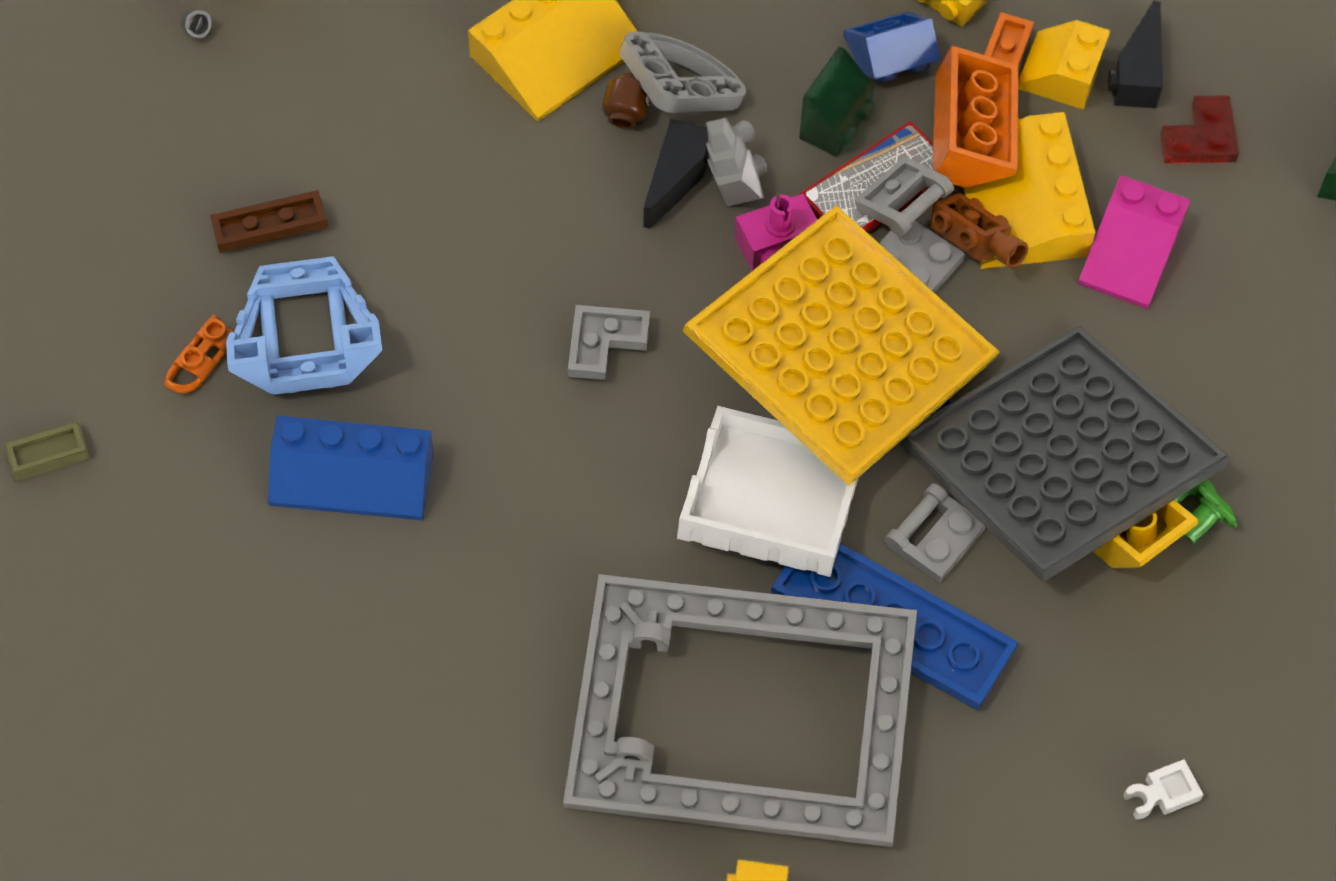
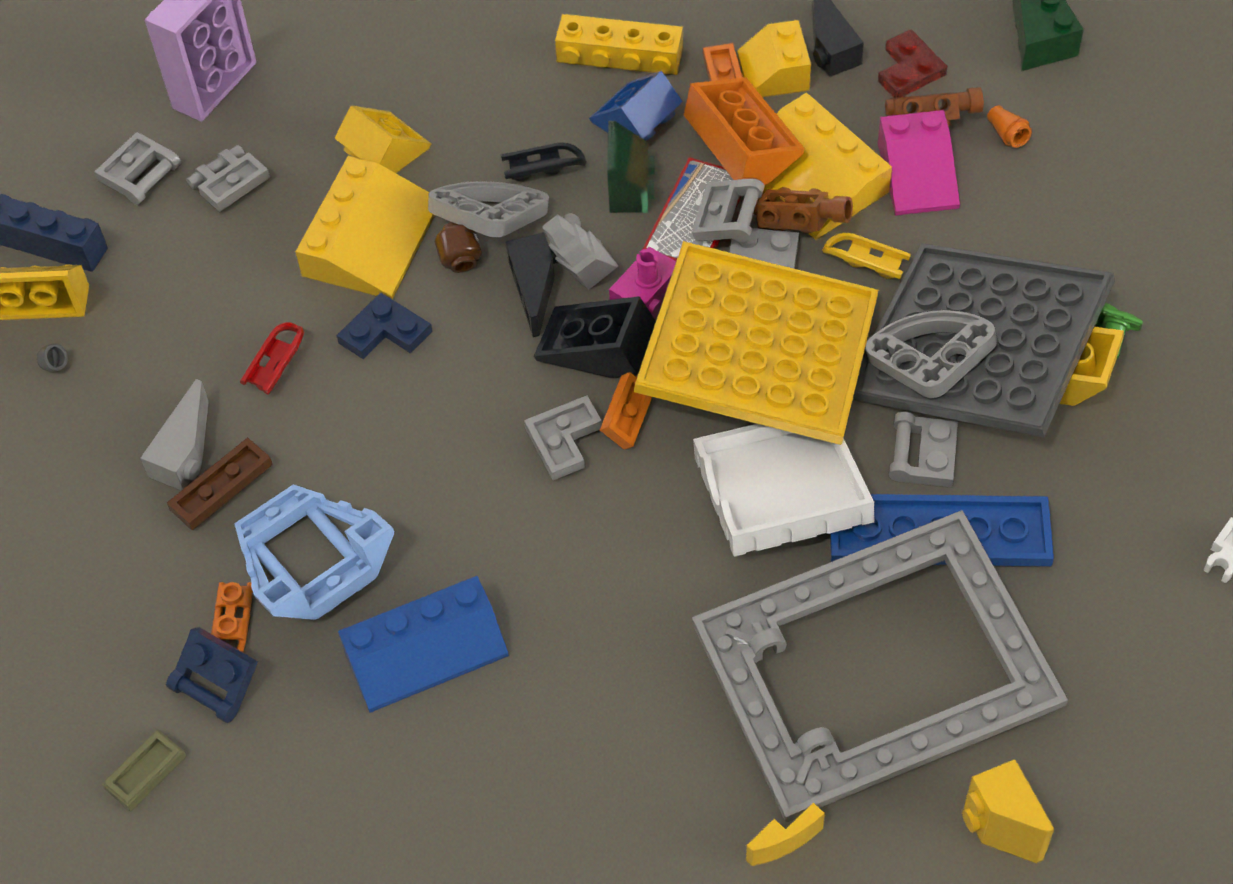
camera: 25 degrees left, 5 degrees down
none -> light grey slope [140,379,209,491]
none -> dark blue plate [166,627,258,723]
none -> red piece [240,322,304,395]
none -> dark blue plate [336,292,432,359]
none -> black piece [501,142,586,181]
none -> black slope [534,296,656,377]
none -> orange plate [600,372,652,450]
none -> yellow slope [746,803,825,866]
none -> yellow piece [822,233,911,279]
none -> light grey beam [865,310,997,398]
none -> dark orange brick [885,87,984,126]
none -> orange cone [987,105,1032,148]

